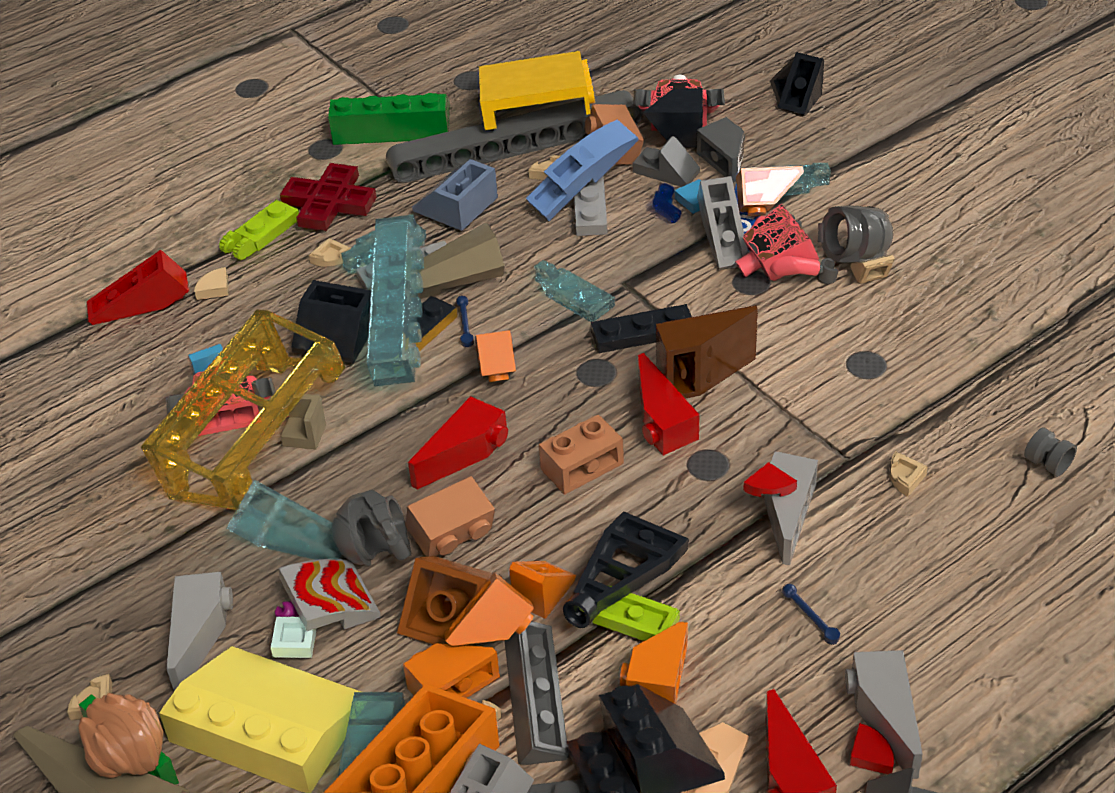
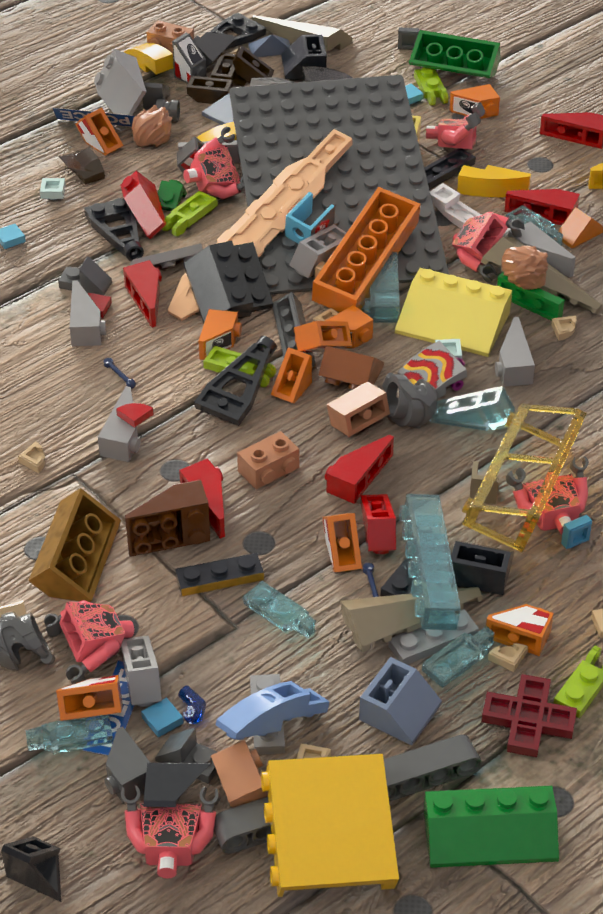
camera: 175 degrees right, 0 degrees up
none -> pearl gold slope [28,488,121,602]
none -> red slope [361,494,396,554]
none -> orange slope [485,604,554,656]

